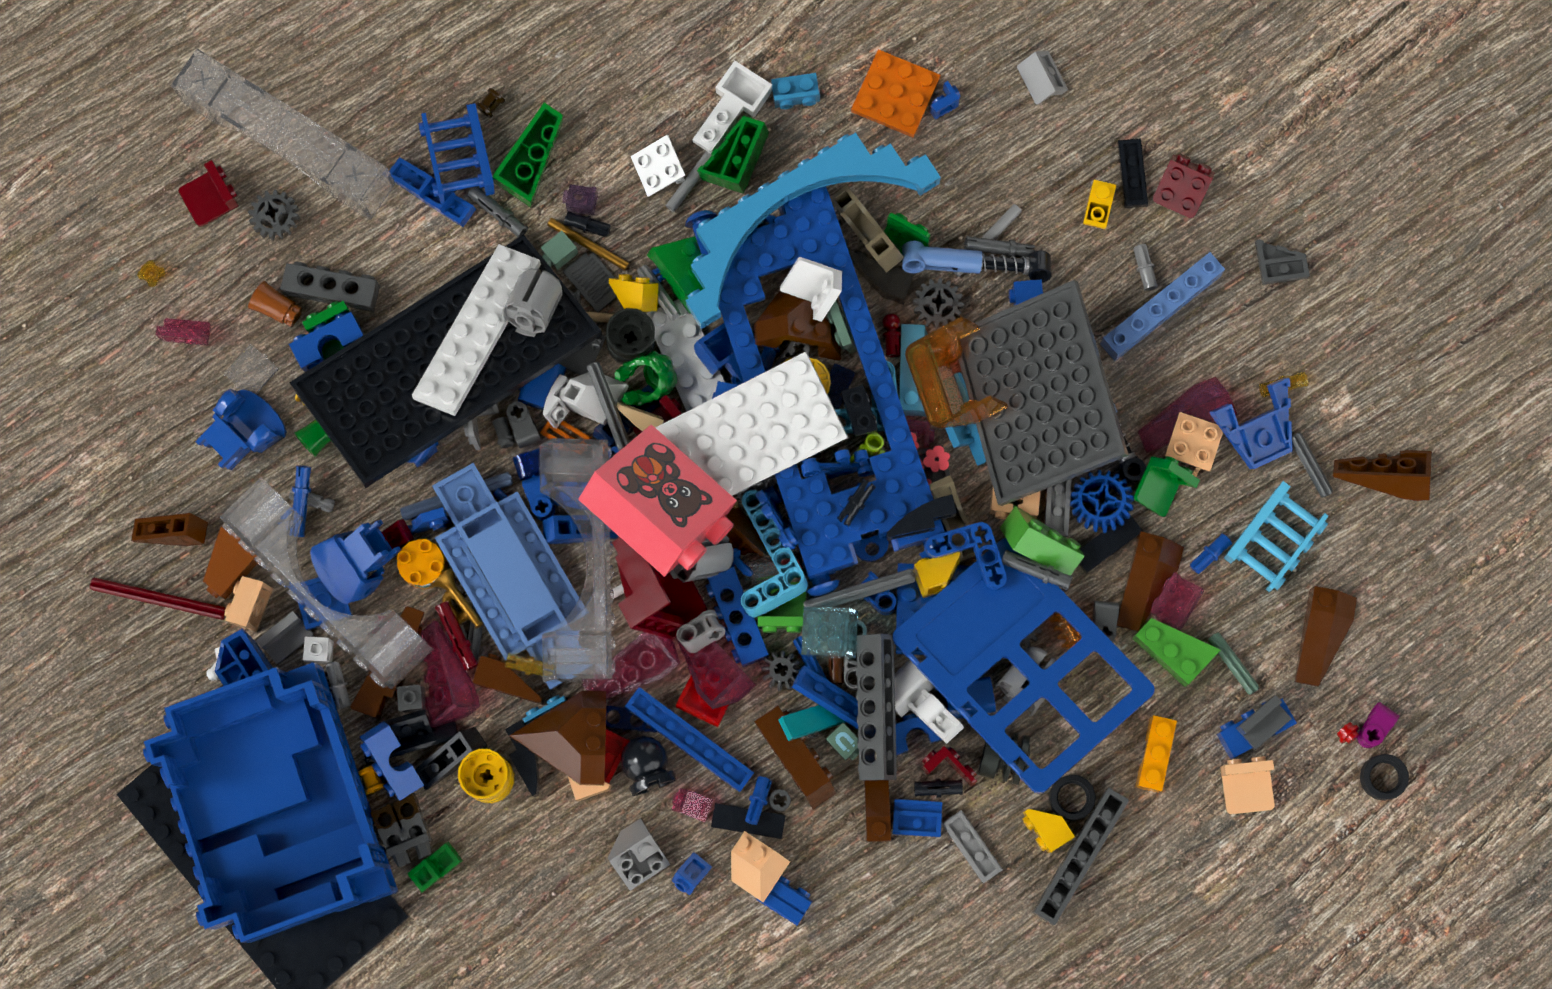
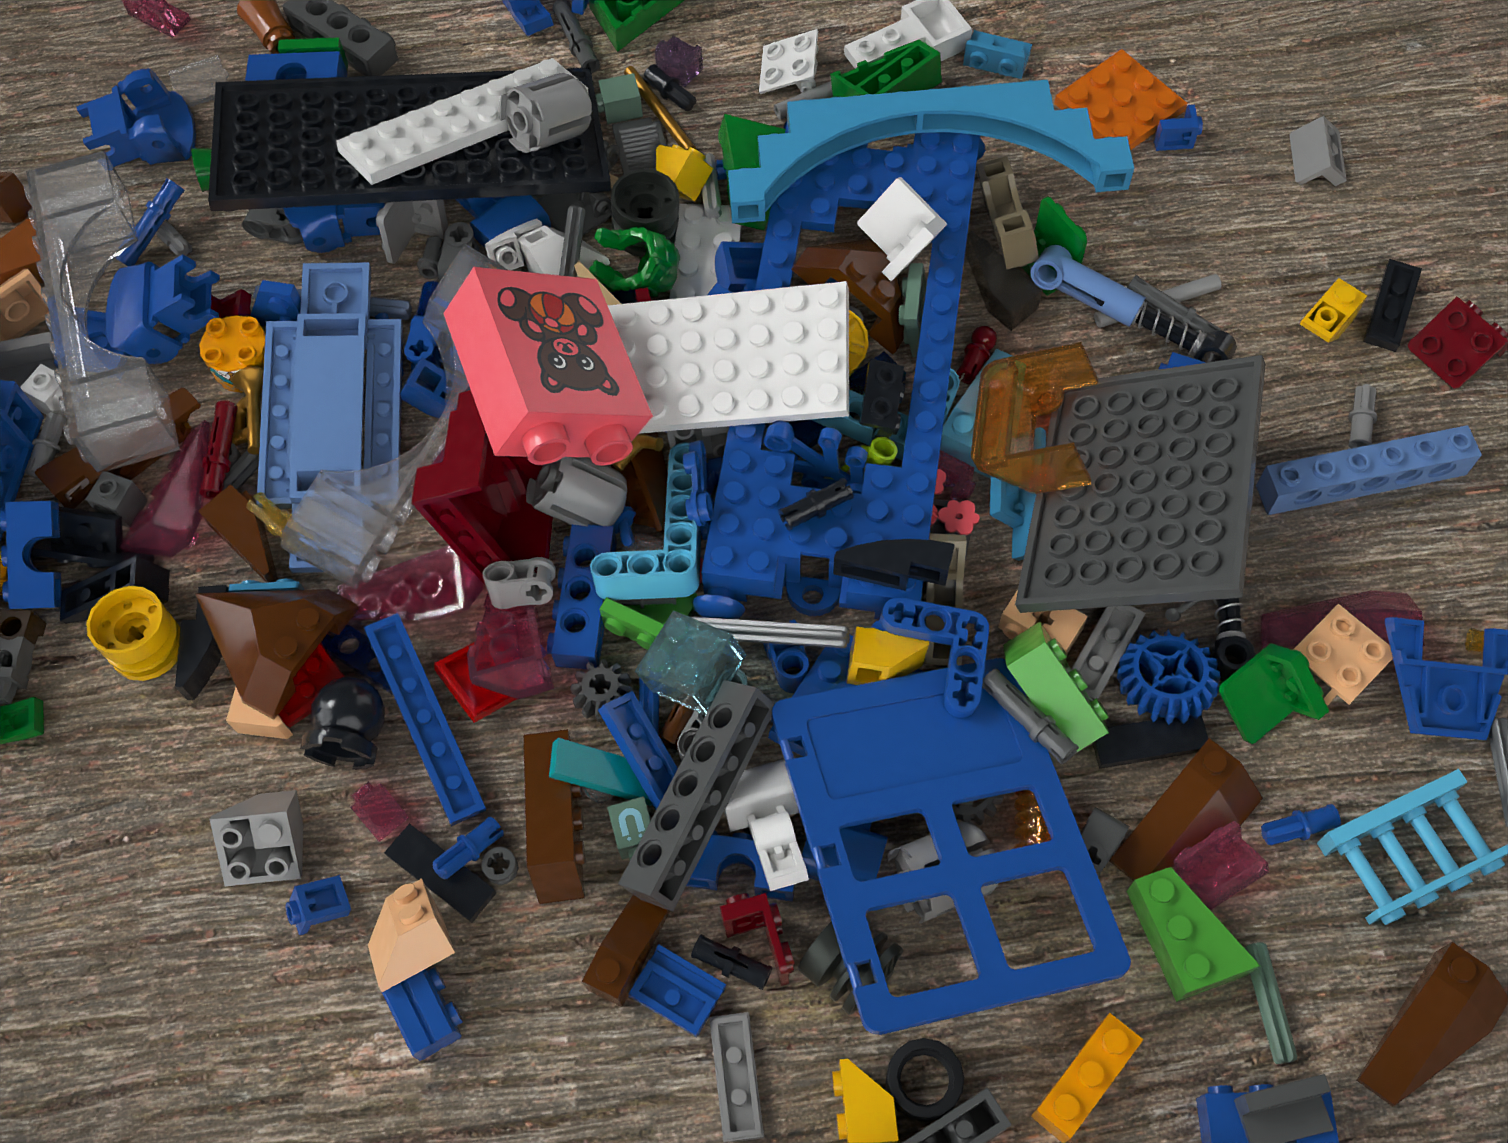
camera: 25 degrees right, 15 degrees down
dark grey gear [913,278,964,329] -> none

